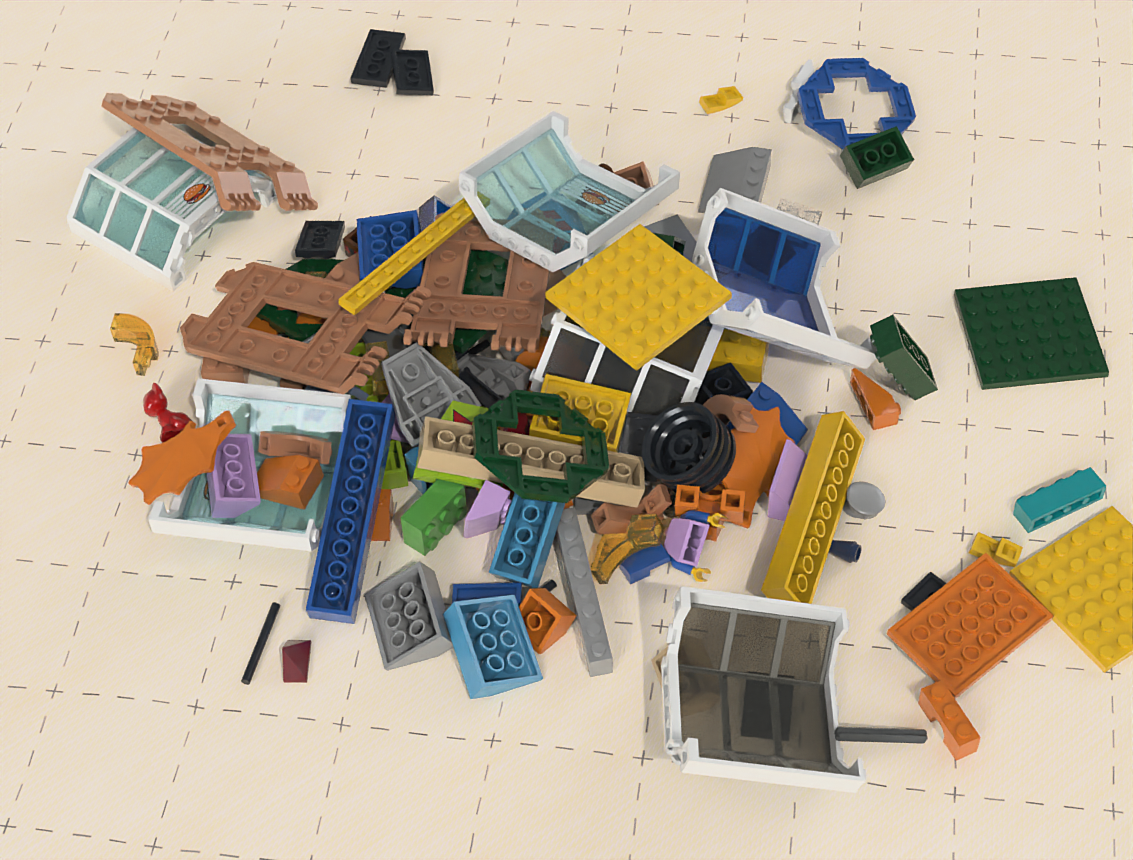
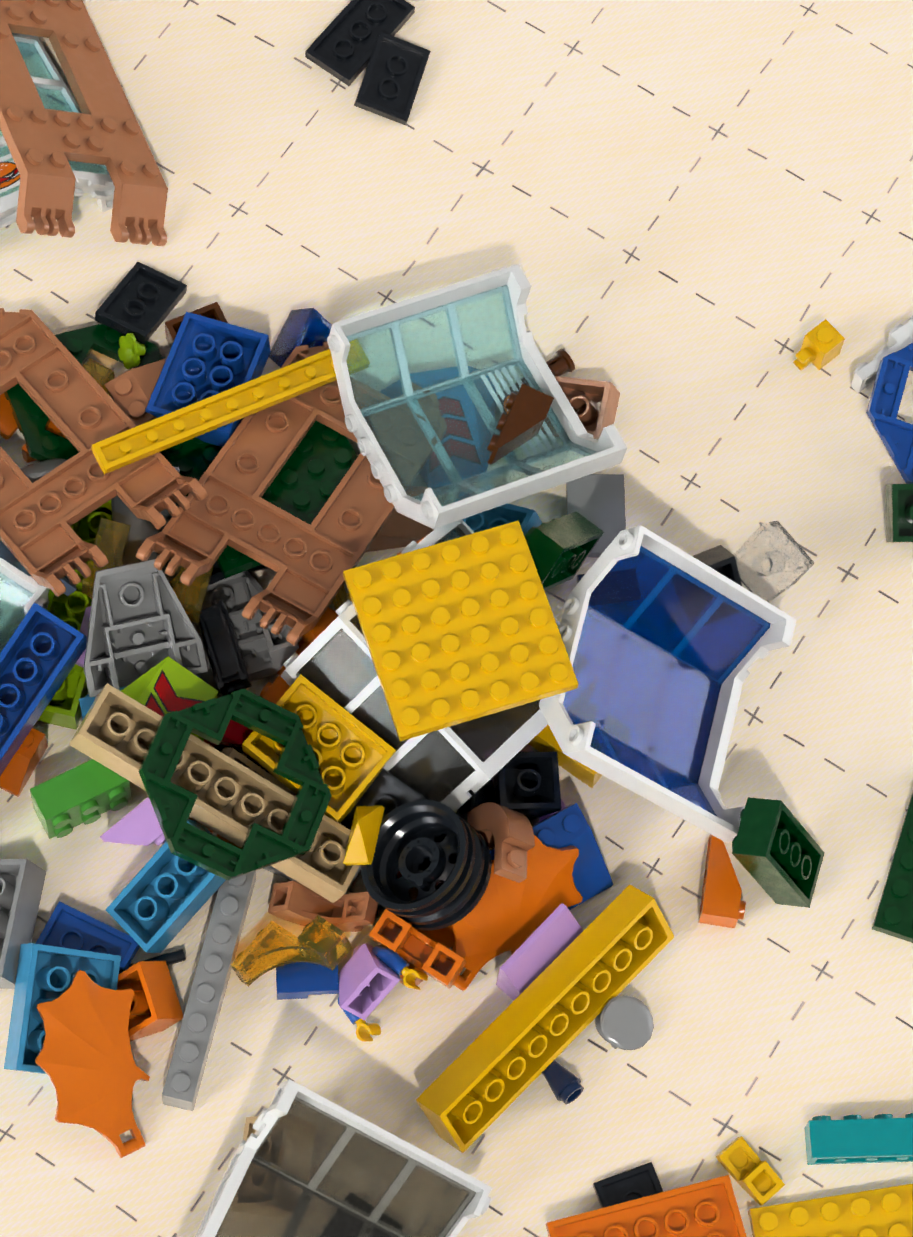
camera: 15 degrees right, 15 degrees up
light grey slope [698,147,772,219] -> none
yellow slope [699,86,743,114] -> none
none -> orange animal [35,970,150,1158]
none -> lime plant [118,333,146,369]
none -> yellow slope [343,805,385,866]
none -> reddish brown slope [487,383,554,465]
none -> yellow brick [793,319,845,371]

